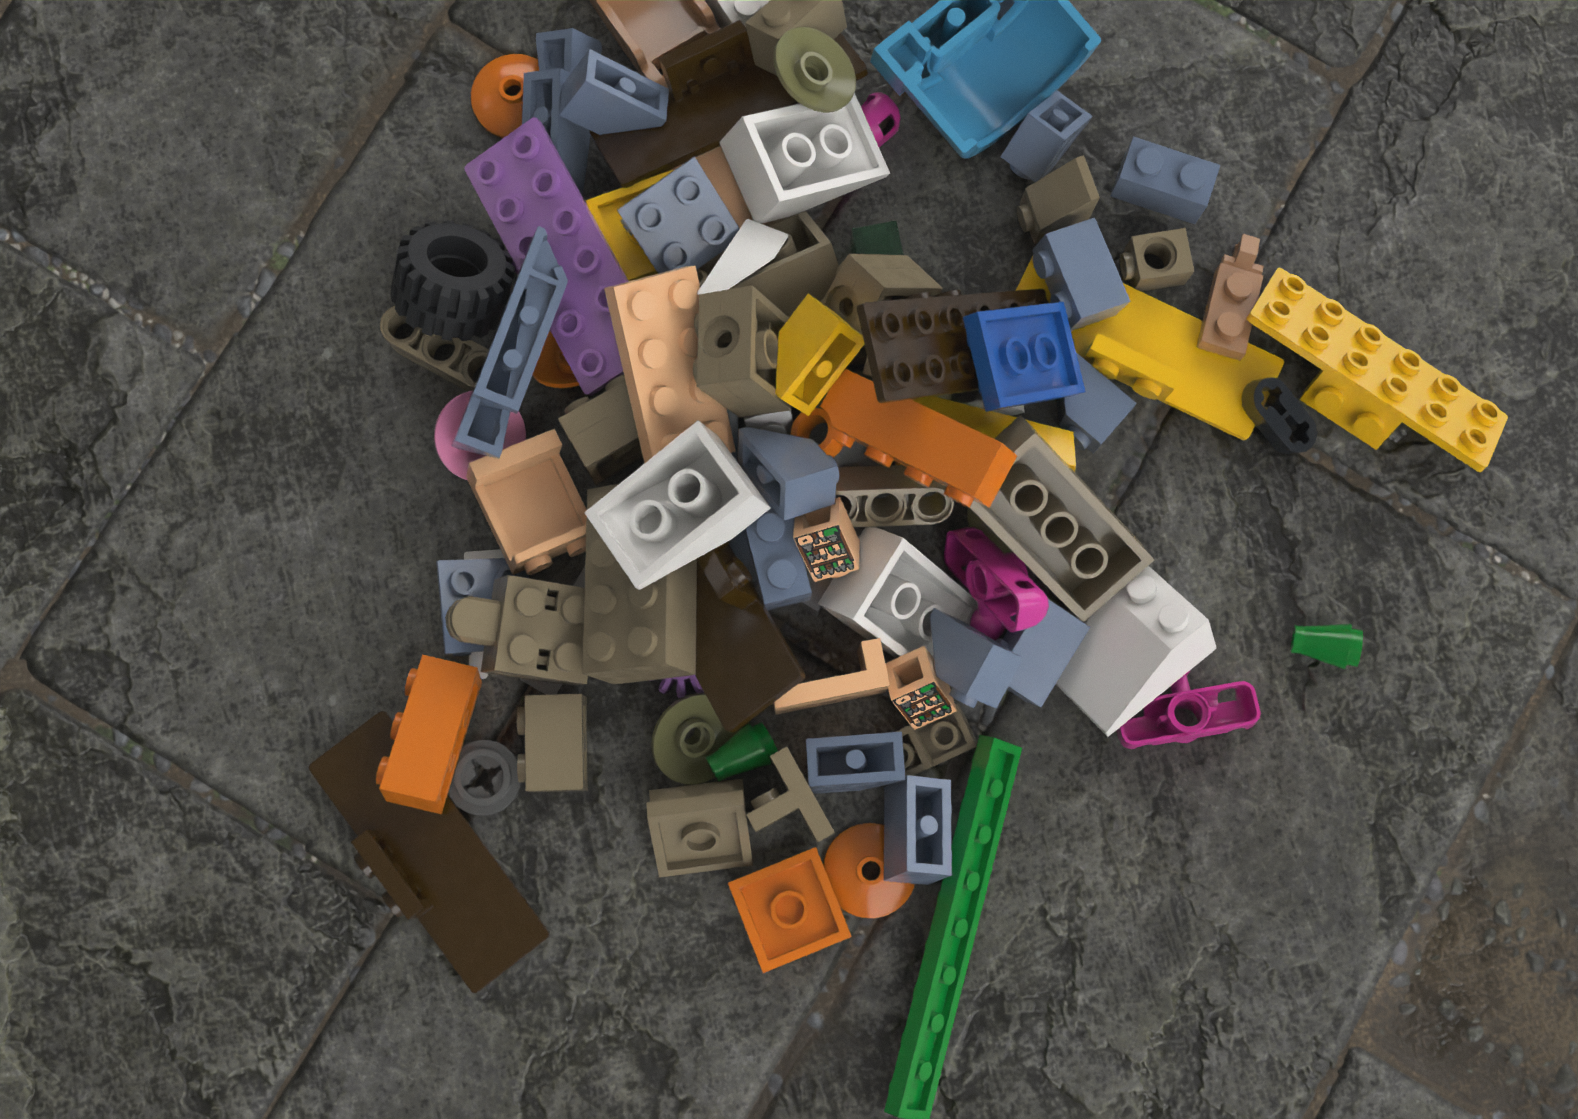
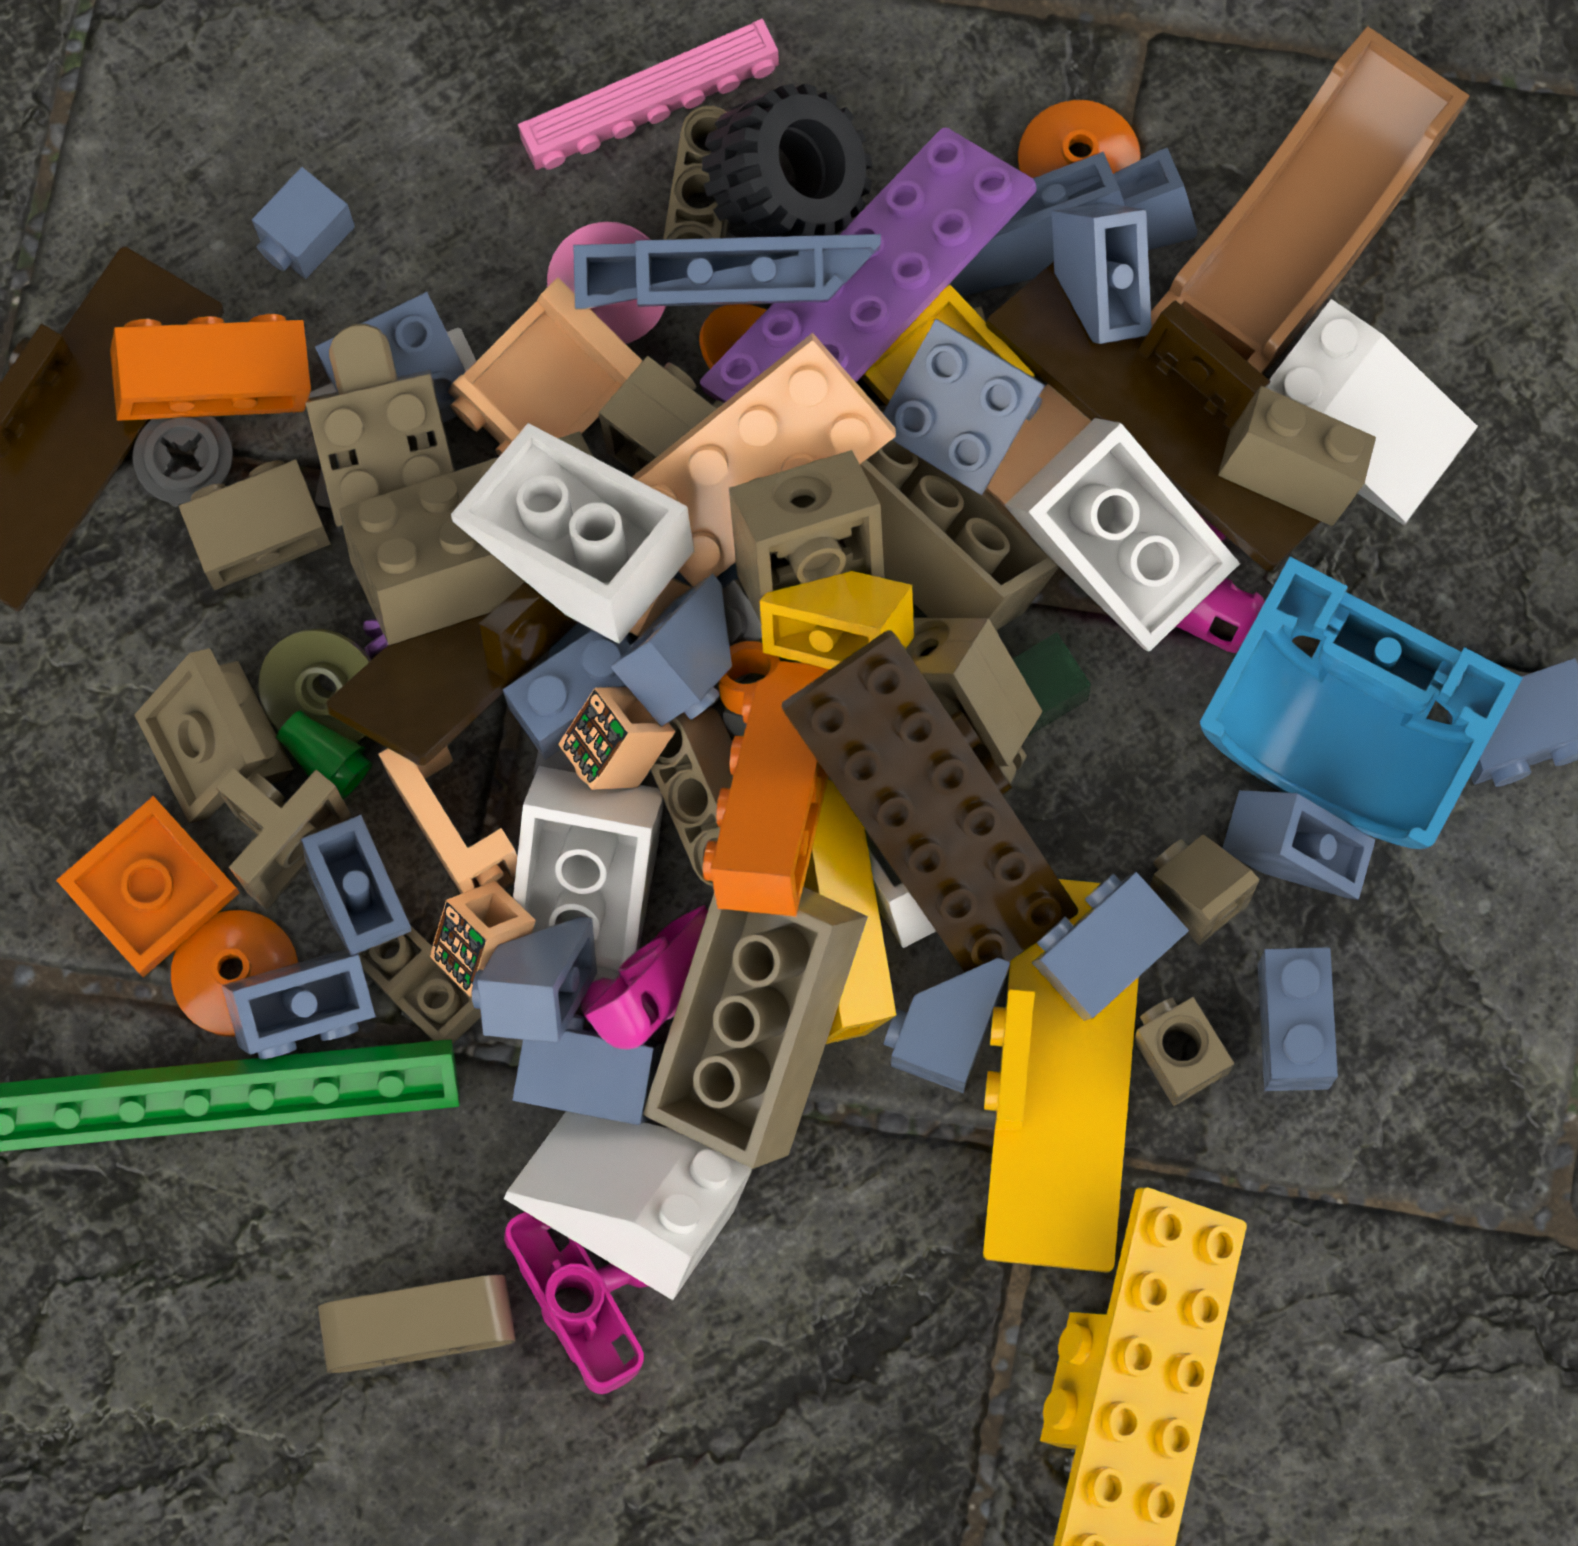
camera: 75 degrees right, 5 degrees down
white sticker [697,219,788,295] -> none
olive dish [773,27,856,113] -> none
blue plate [963,302,1086,412] -> none
medium nougat hinge [1196,234,1264,361] -> none
black beam [1241,377,1317,454] -> none
green cone [1291,624,1363,670] -> none
none -> sand blue brick [252,167,355,280]
none -> dark tan beam [318,1275,516,1373]
none -> bright pink piece [518,18,779,170]

